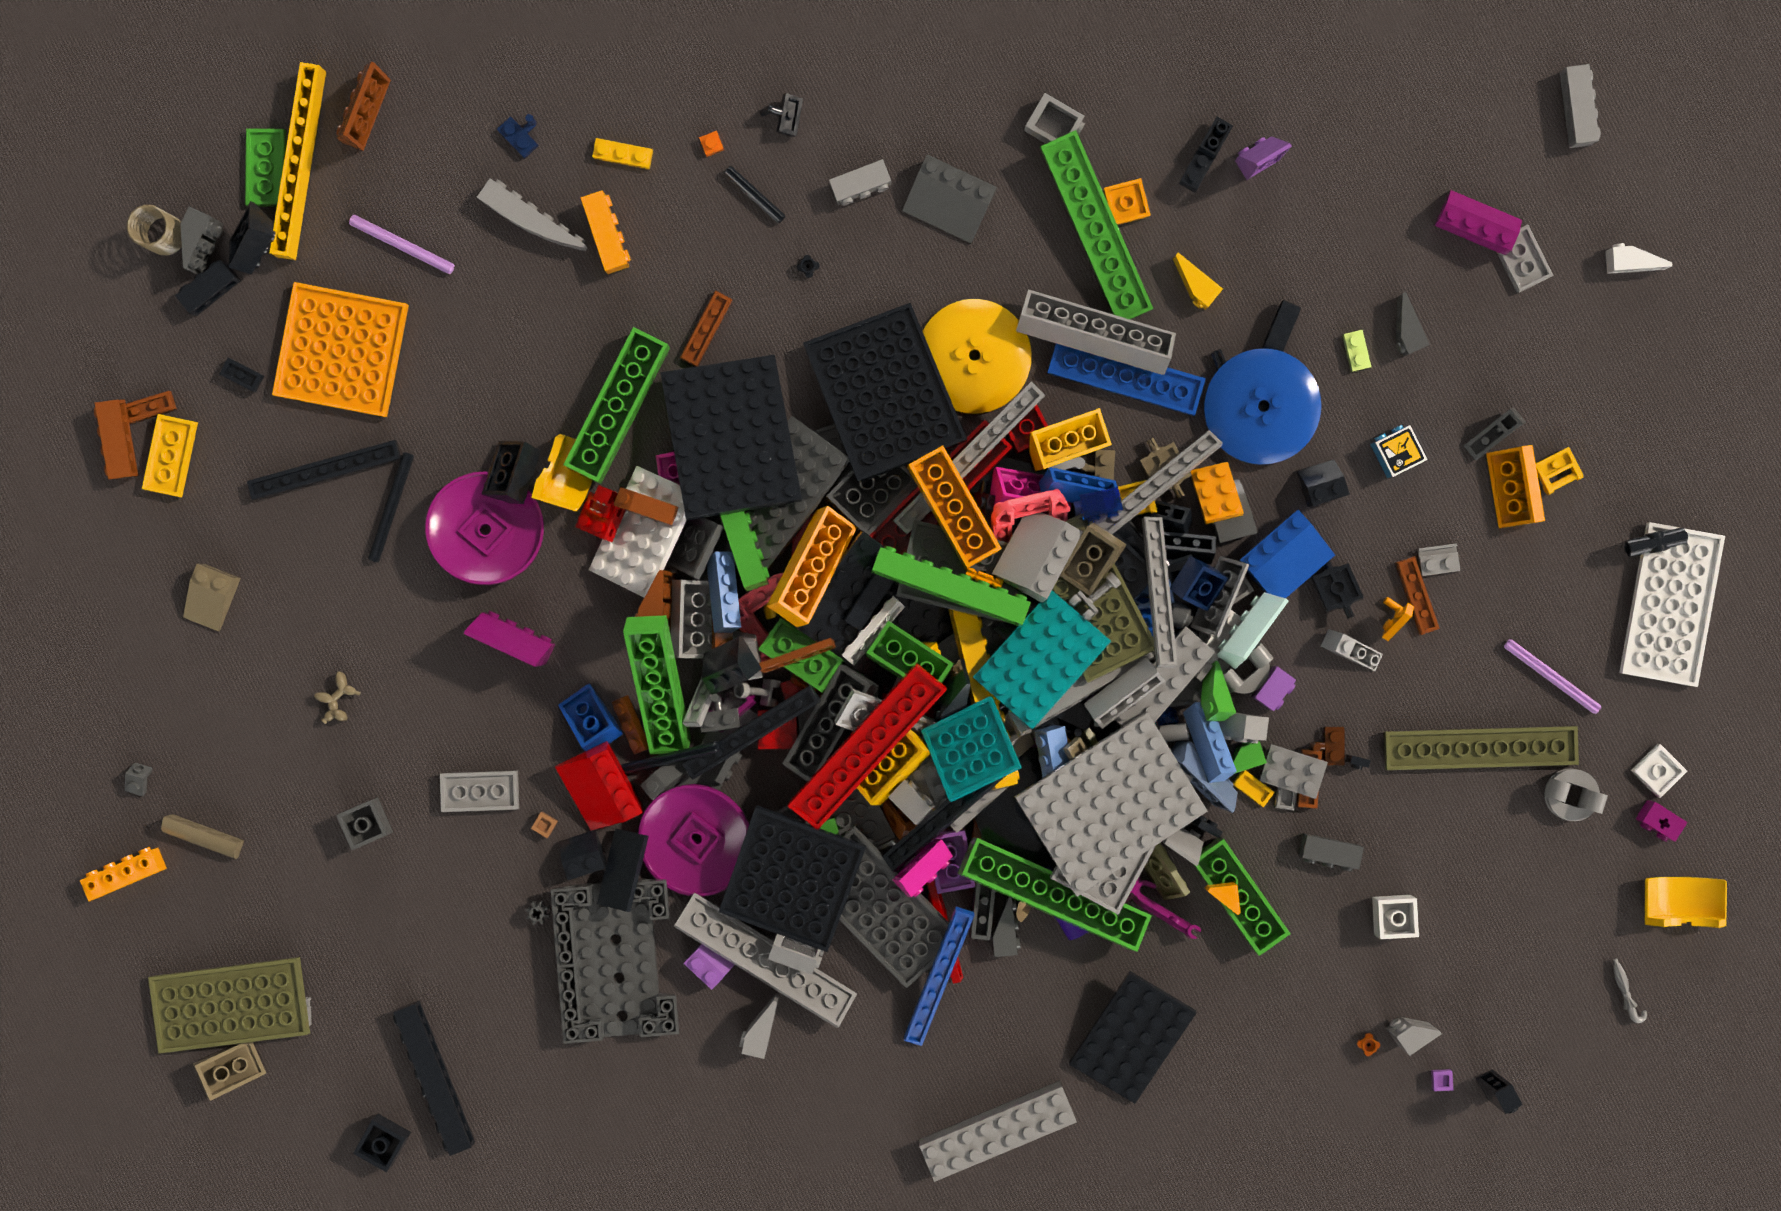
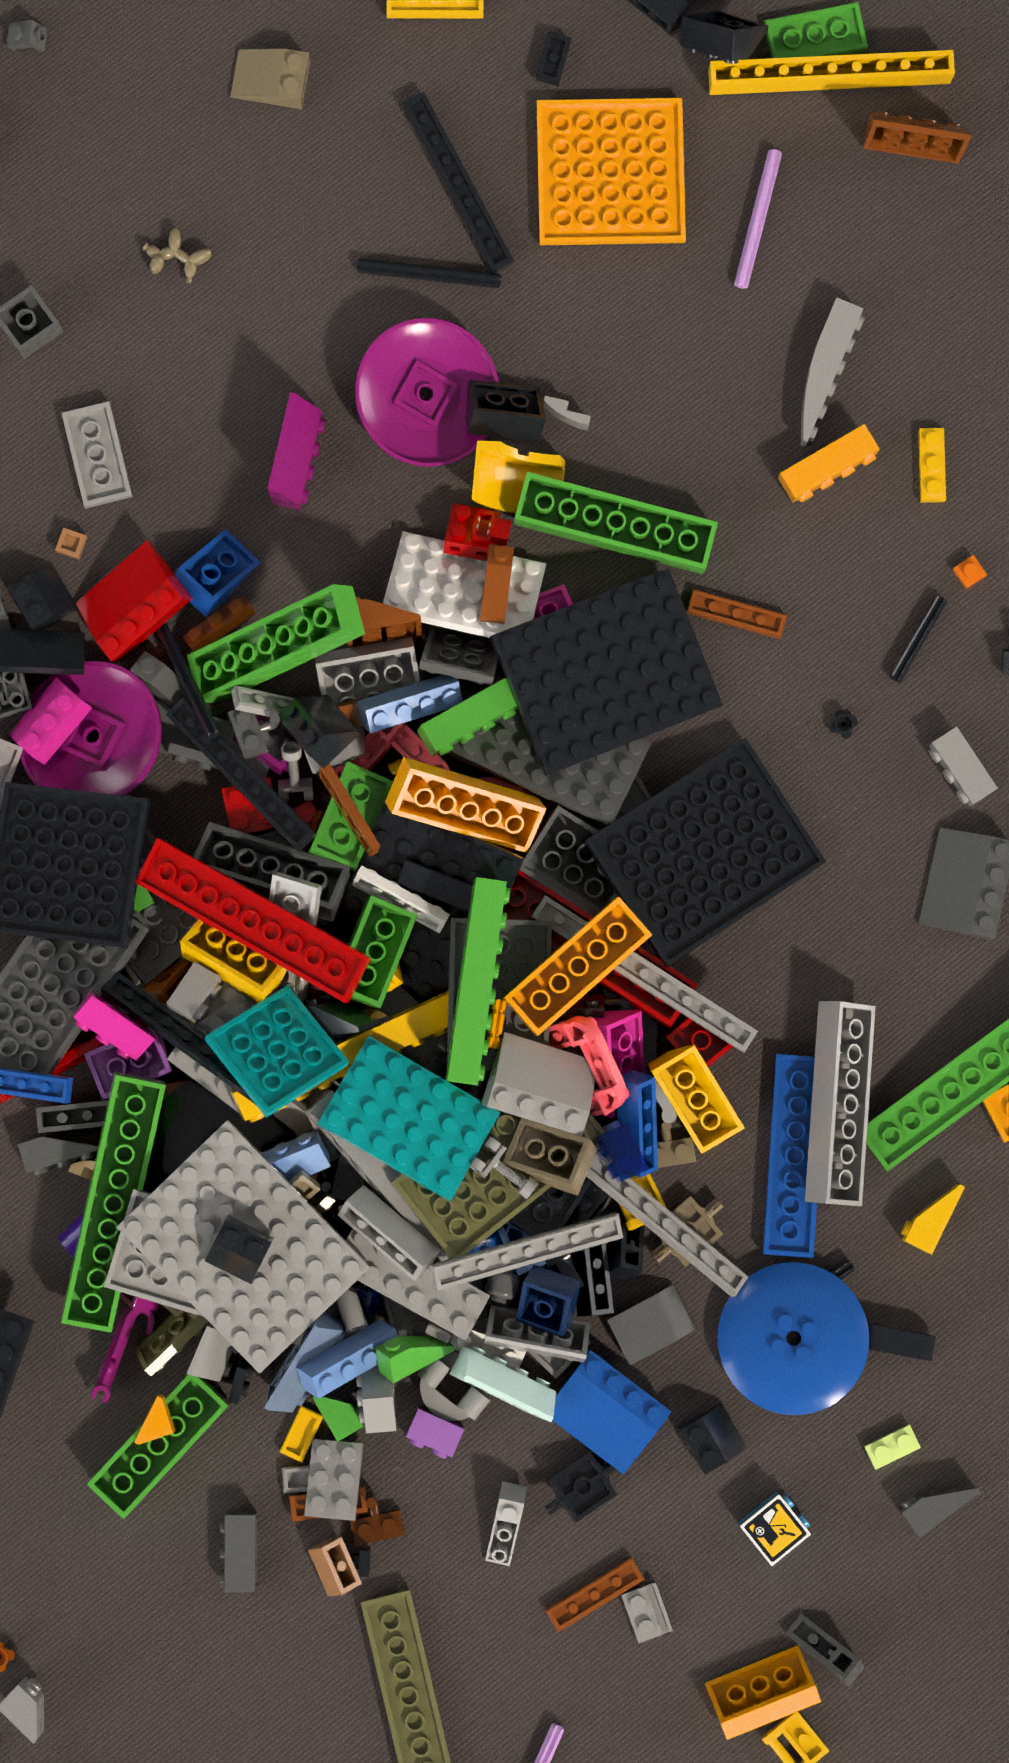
camera: 75 degrees right, 5 degrees down
dark blue plate [497,114,539,158] -> none
yellow dish [923,299,1031,414] -> none
light orange plate [1190,462,1244,524] -> none
white brick [1372,895,1419,939] -> none
light orange plate [1382,597,1414,641] -> none
none -> dark pink slope [9,677,92,765]
none -> black slope [205,1215,274,1284]
none -> medium nougat brick [308,1537,362,1597]
none -> light grey slope [543,396,591,431]

